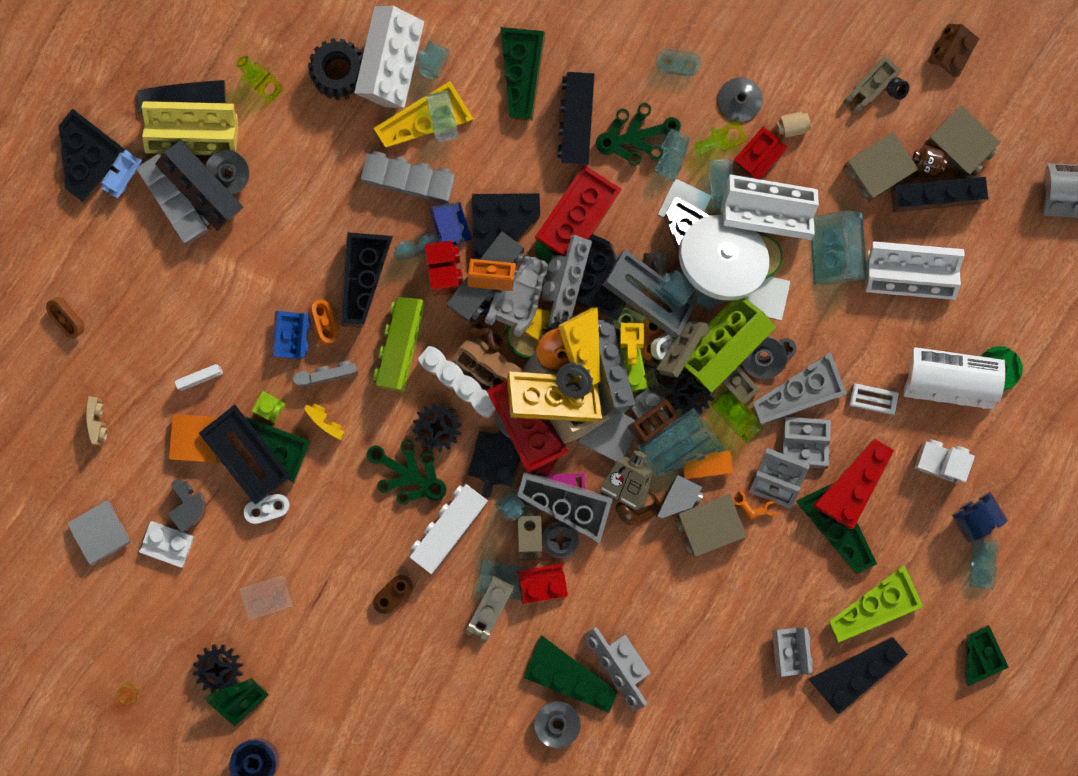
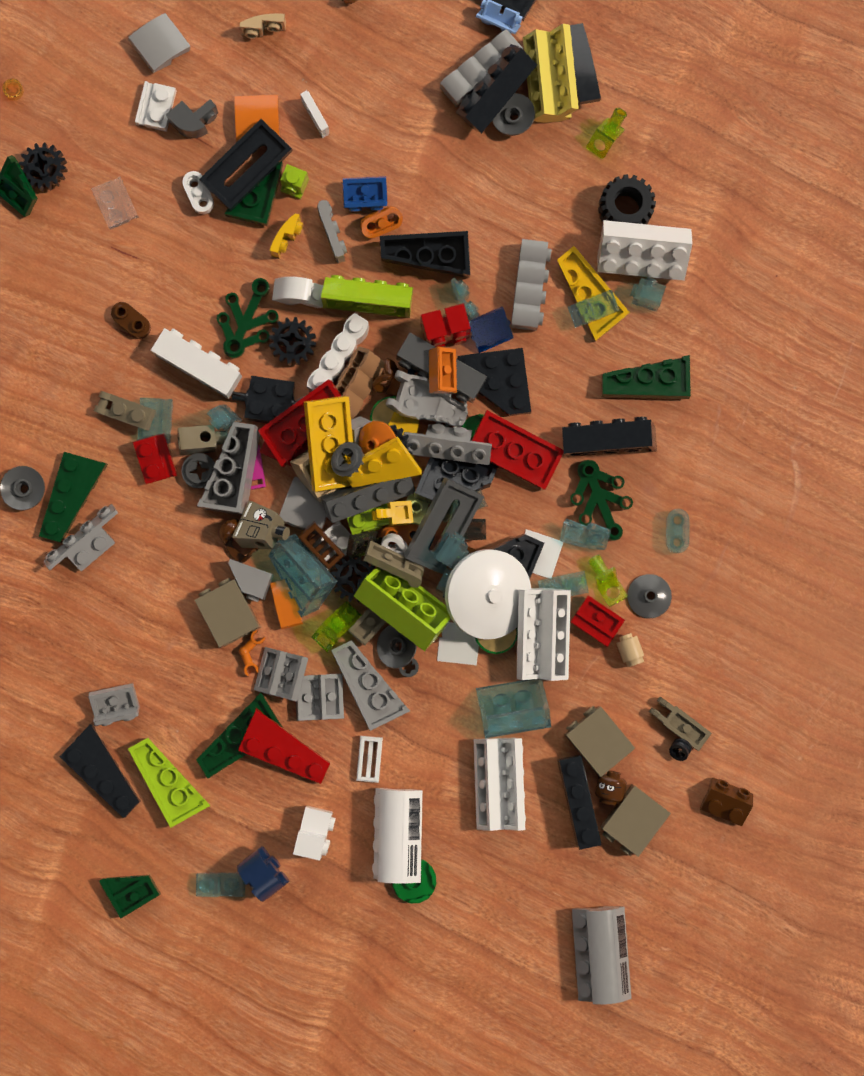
camera: 80 degrees right, 0 degrees up
none -> white brick [272,277,323,308]

